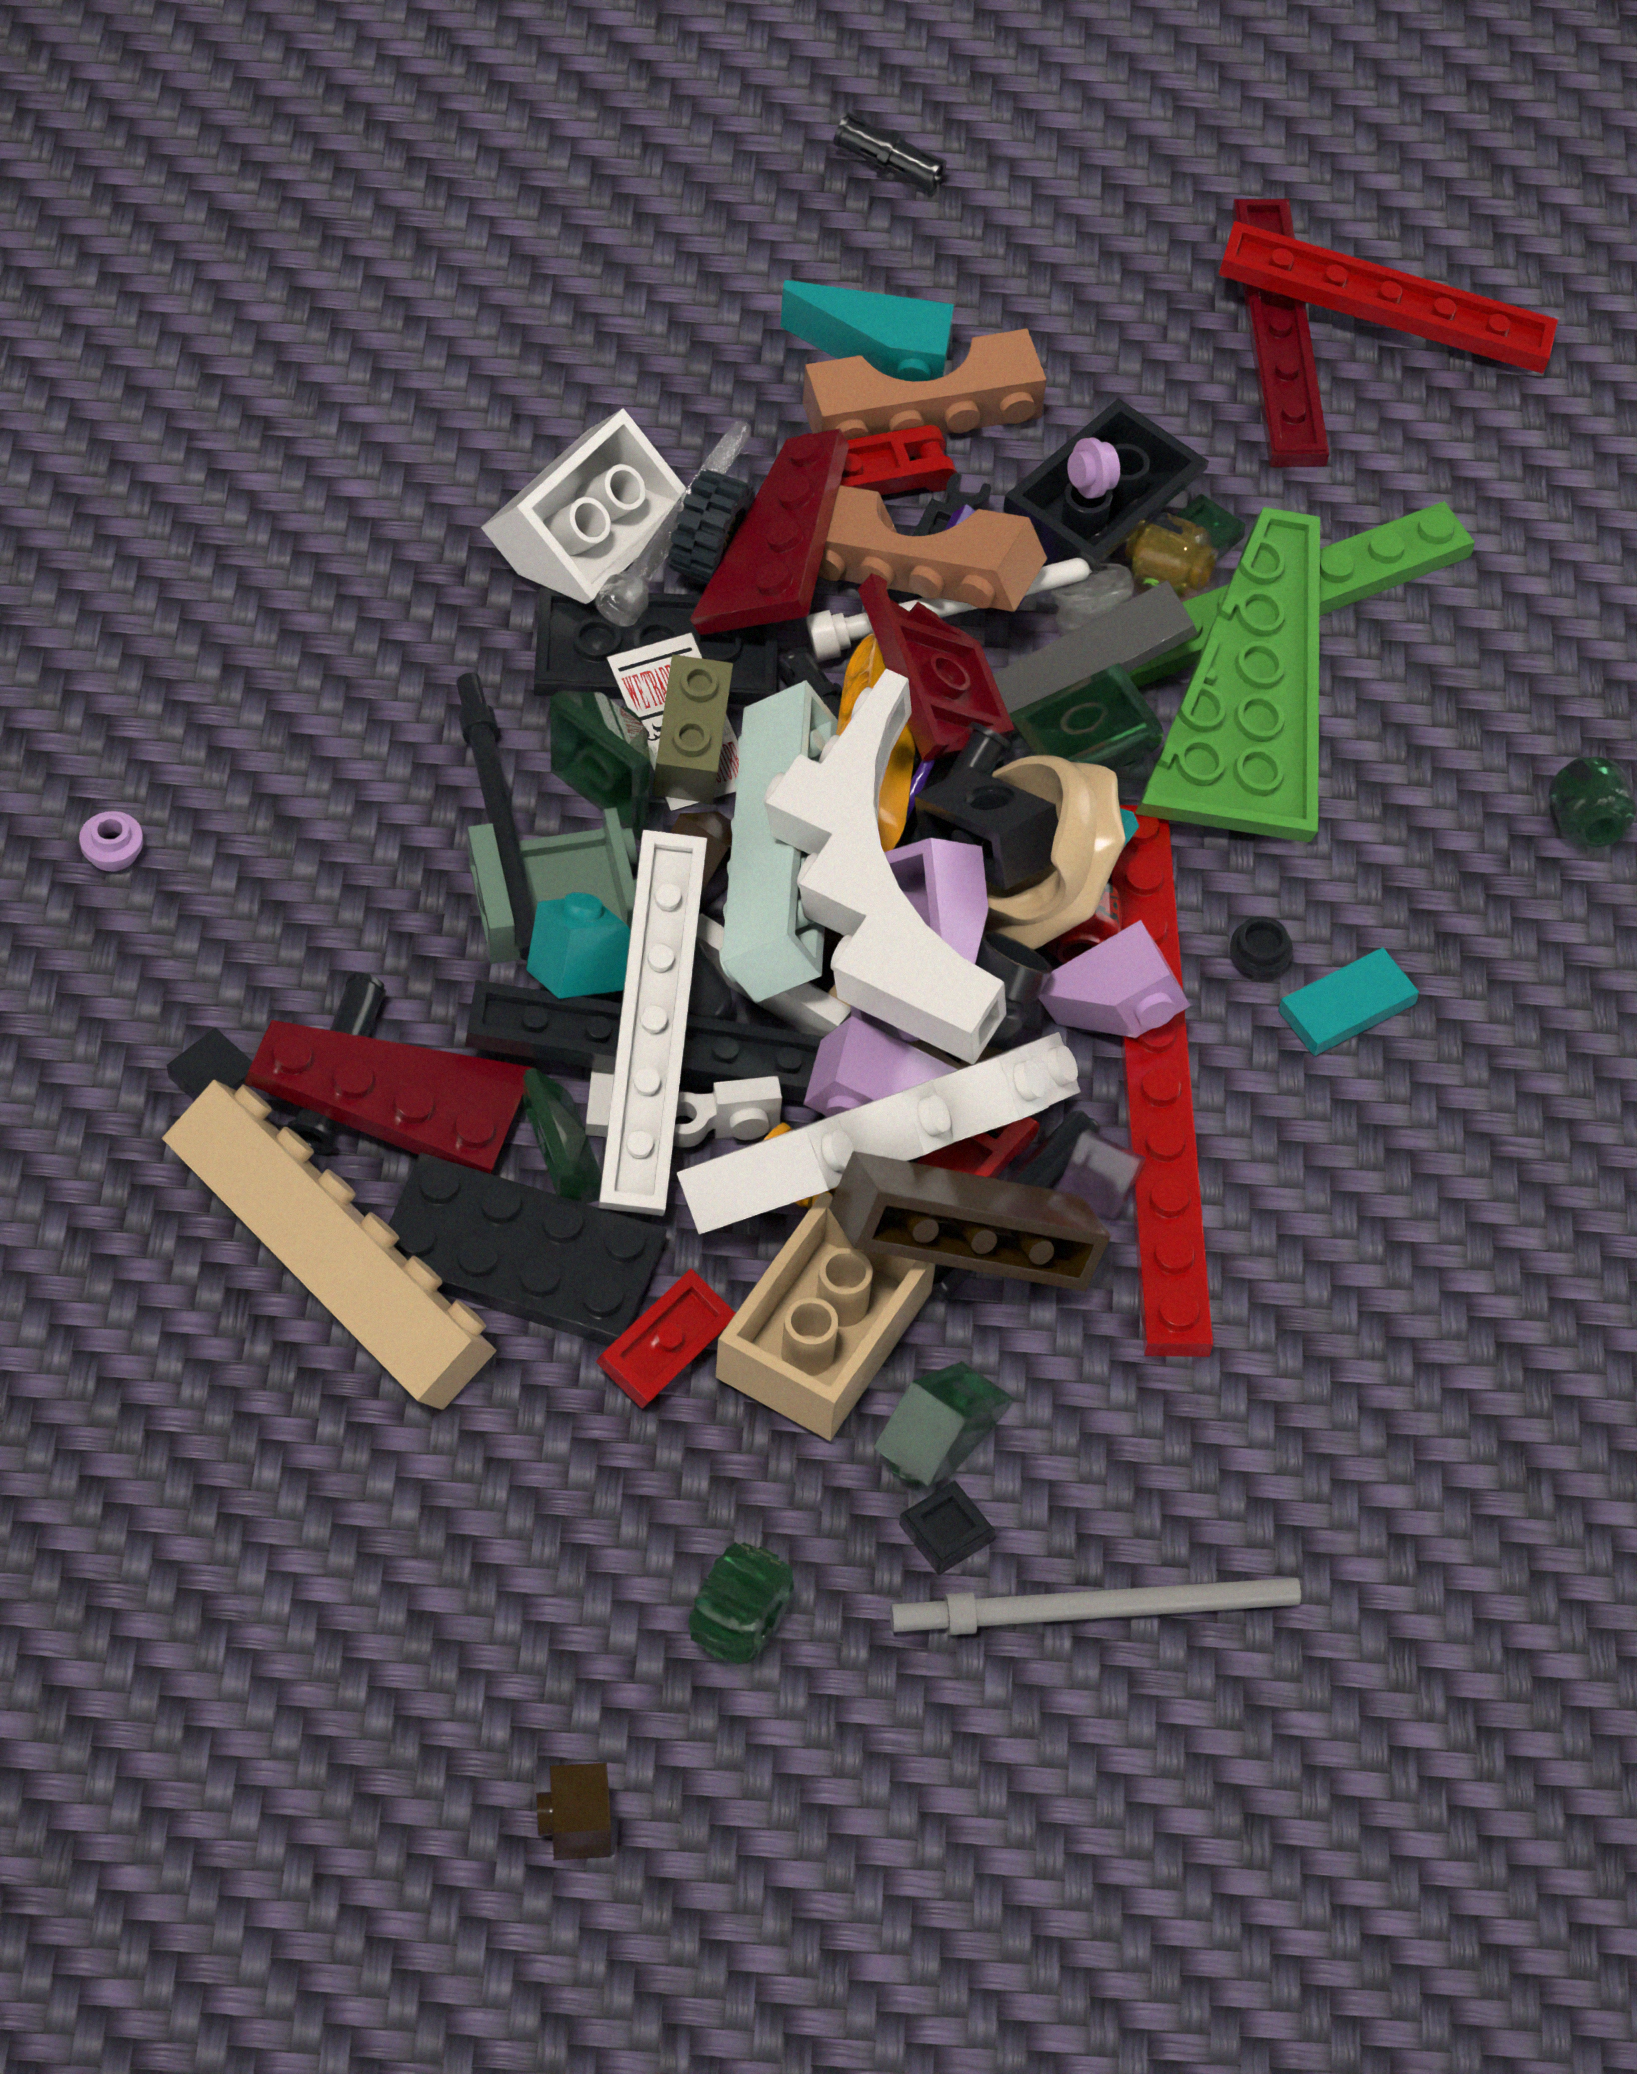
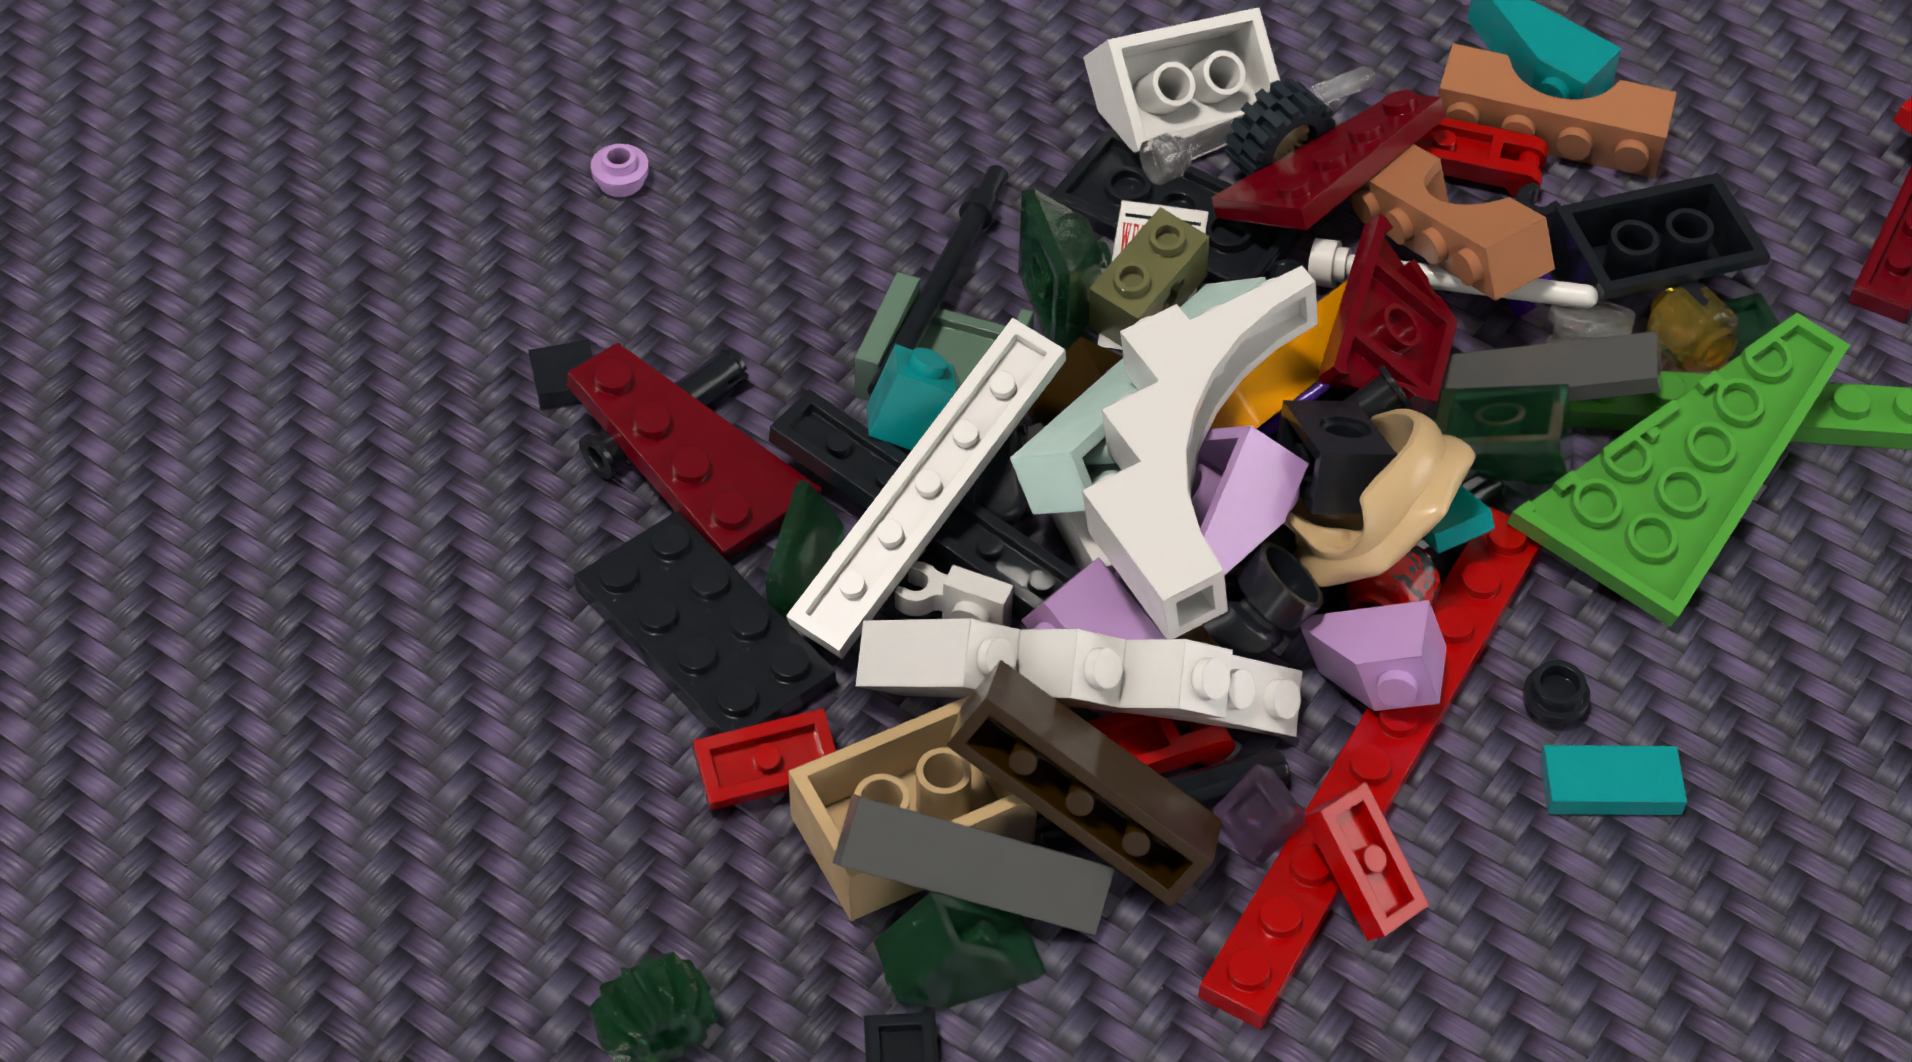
camera: 35 degrees right, 5 degrees down
tan brick [162,1080,497,1410] -> none
lavender plate [1067,438,1120,498] -> none
none -> dark grey tile [832,794,1115,935]
none -> plate [1303,782,1430,941]

